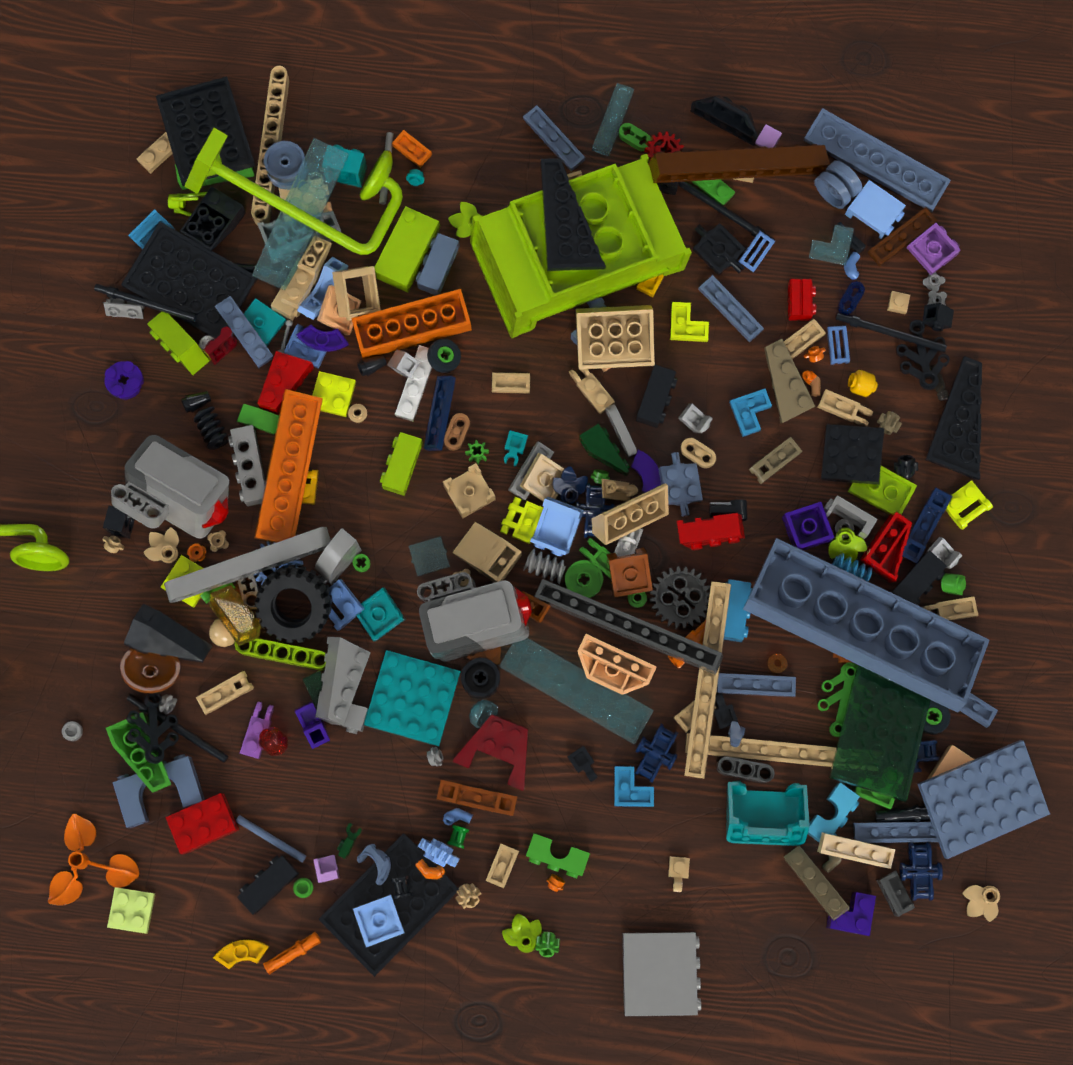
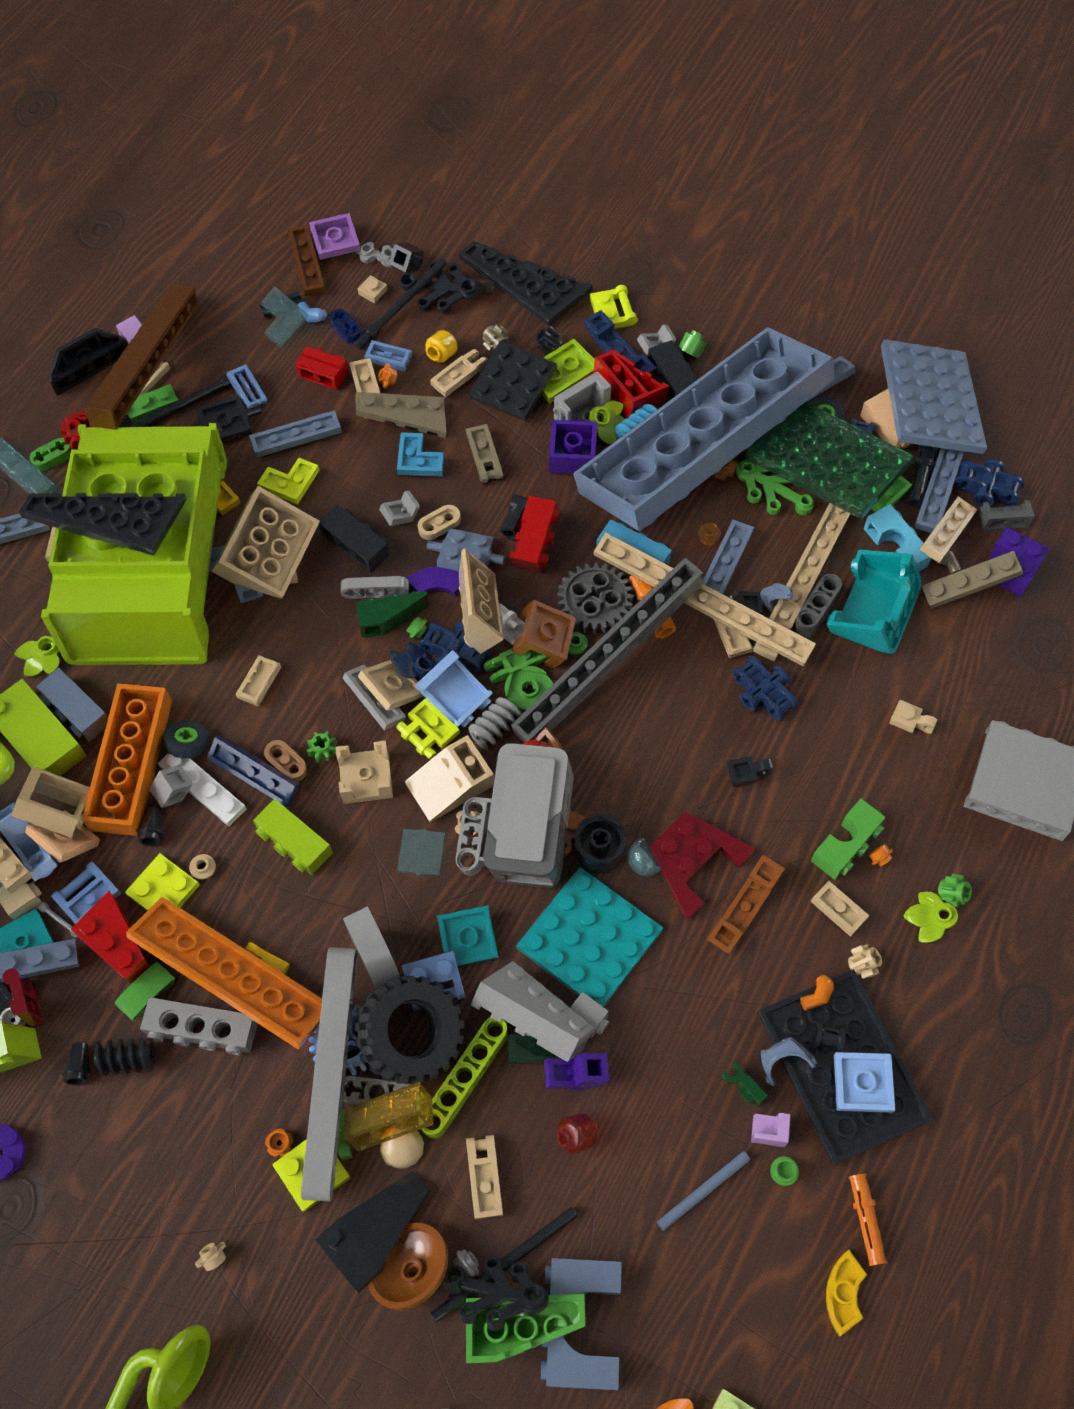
camera: 65 degrees left, 15 degrees down
black brick [103,505,135,539] -> none
light grey piece [111,435,229,538] -> none
tan plate [144,527,179,563] -> none
red brick [165,793,239,855] -> none
tan plate [207,530,229,552] -> none
black brick [237,855,300,915] -> none
medium lavender hinge [240,701,274,759] -> none
dark purple tile [296,324,349,352] -> none
bright green bush [352,554,370,572] -> none
light blue gear [418,838,459,867] -> none
light grey plate [427,747,443,766] -> none
medium blue arm [443,808,473,825] -> none
green bush [447,825,469,849] -> none
clear light blue plate [499,638,654,745] -> none
teal plate [504,430,528,466] -> none
tan hinge [569,366,615,414] -> none
light nougat wedge [577,634,657,695] -> none
tan hinge [601,479,638,501] -> none
dark azure plate [614,766,654,807] -> none
arm [802,370,821,397] -> none
sand blue plate [803,108,951,213] -> none
sand blue wheel [814,161,862,209] -> none
light blue panel [845,180,906,239] -> none
tan hinge [922,597,978,621] -> none
tan plate [962,885,1000,922] -> none

